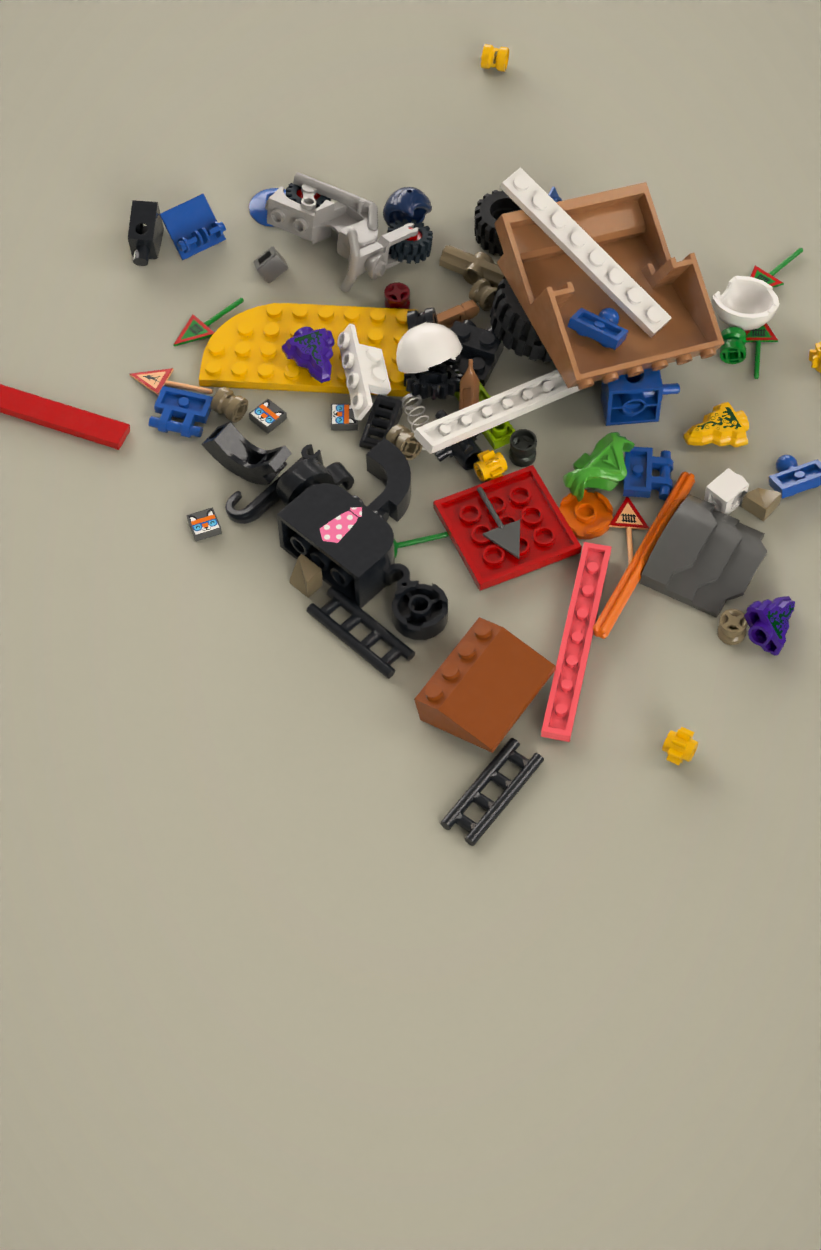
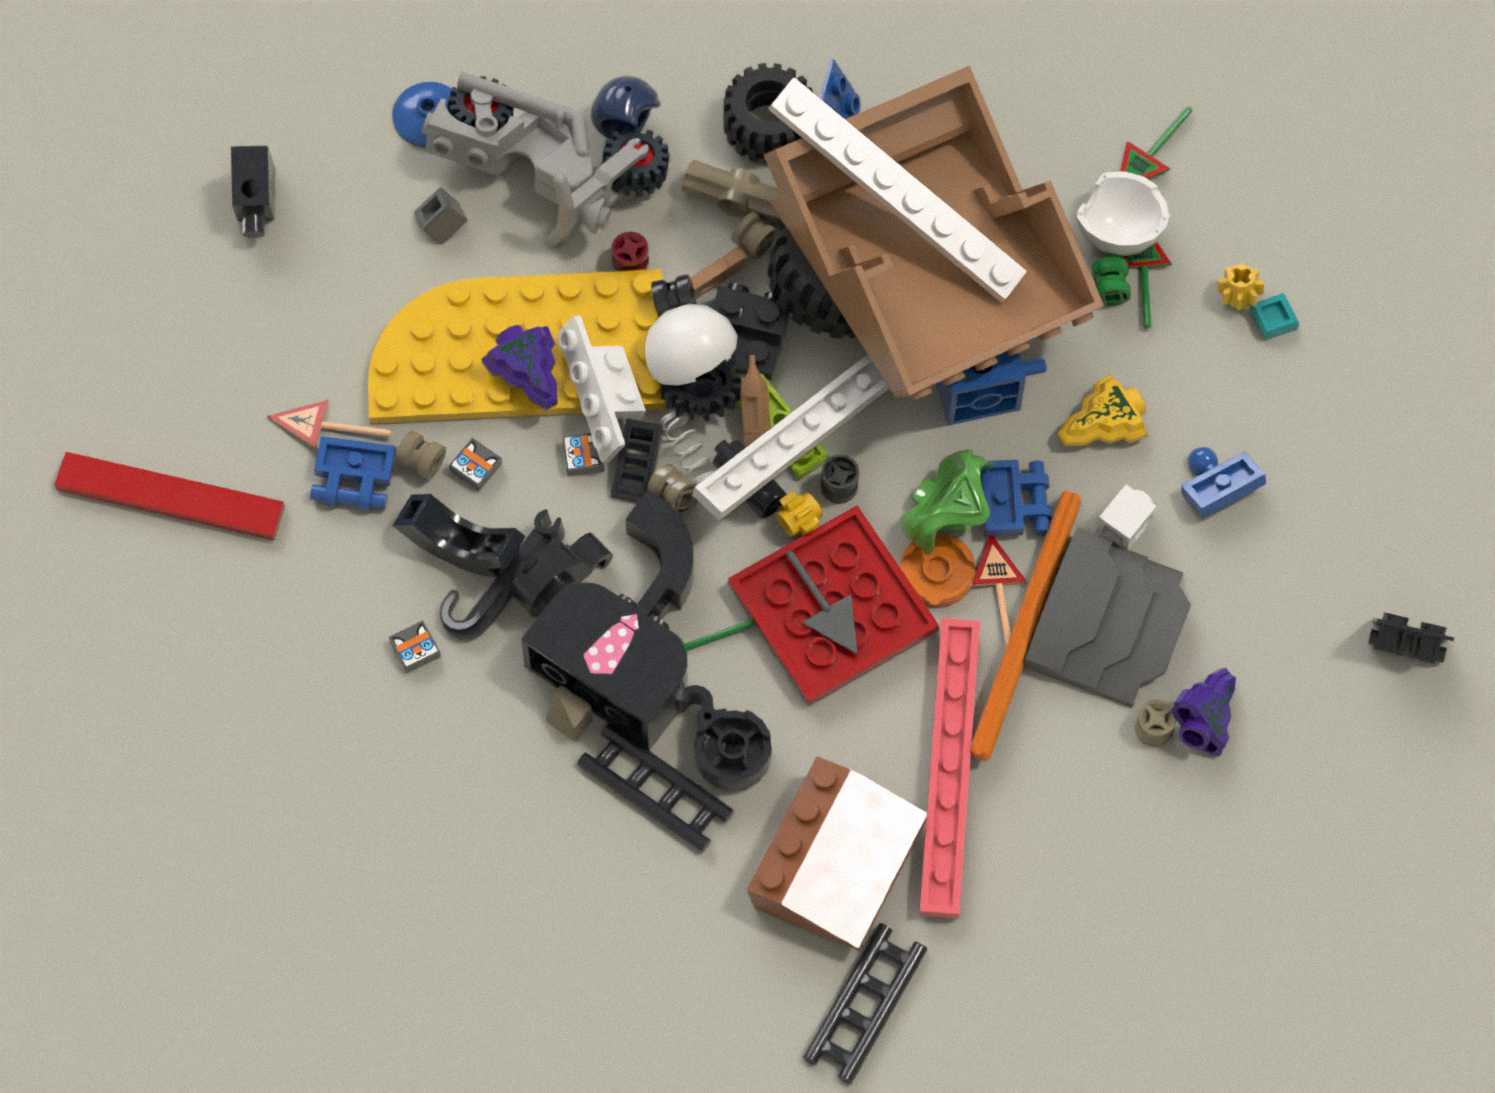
camera: 10 degrees left, 10 degrees up
blue hinge [159,193,226,261] -> none
piece [174,298,244,346] -> none
blue plate [567,308,629,350] -> none
yellow gear [662,726,699,766] -> none
dark tan slope [741,488,782,521] -> none

